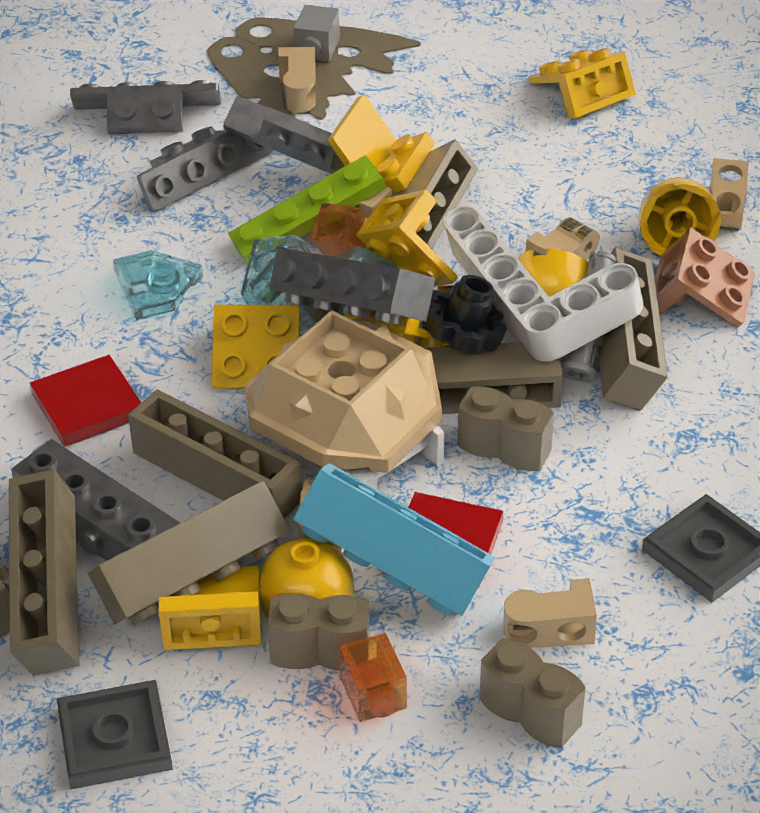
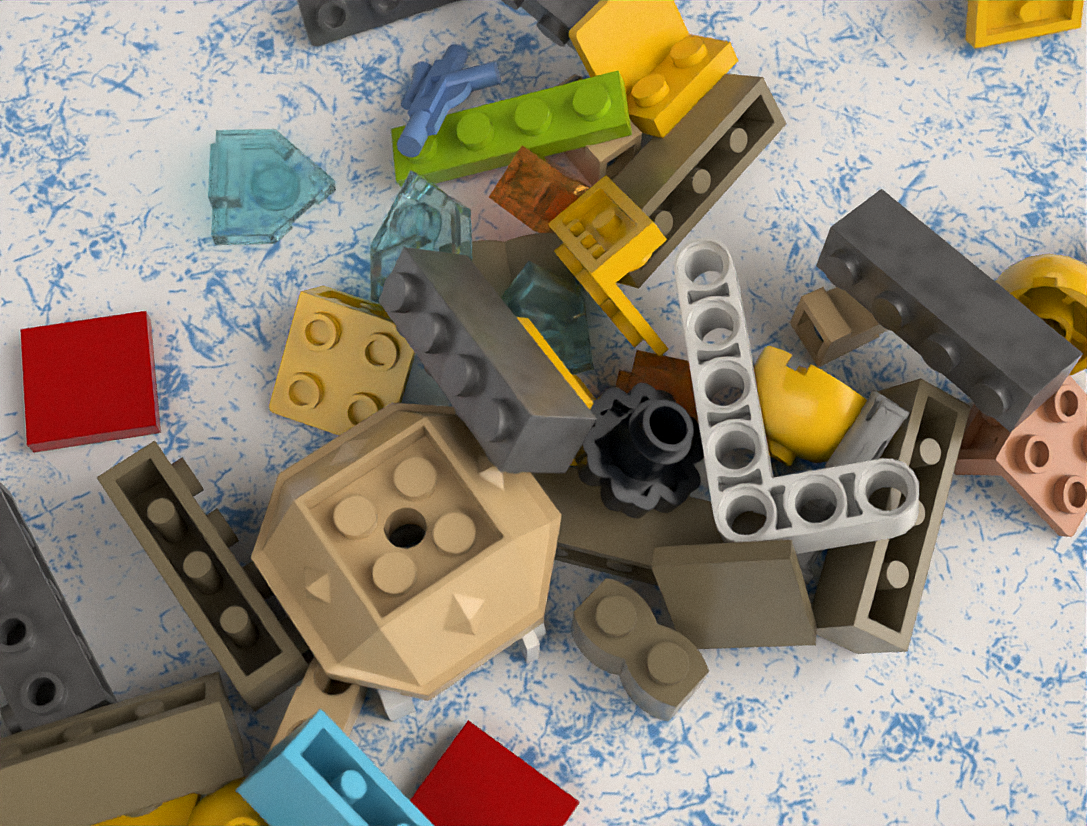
camera: 15 degrees right, 25 degrees up
none -> medium blue piece [397,44,501,157]
none -> dark tan tile [651,539,817,649]
none -> flat silver brick [816,189,1083,432]

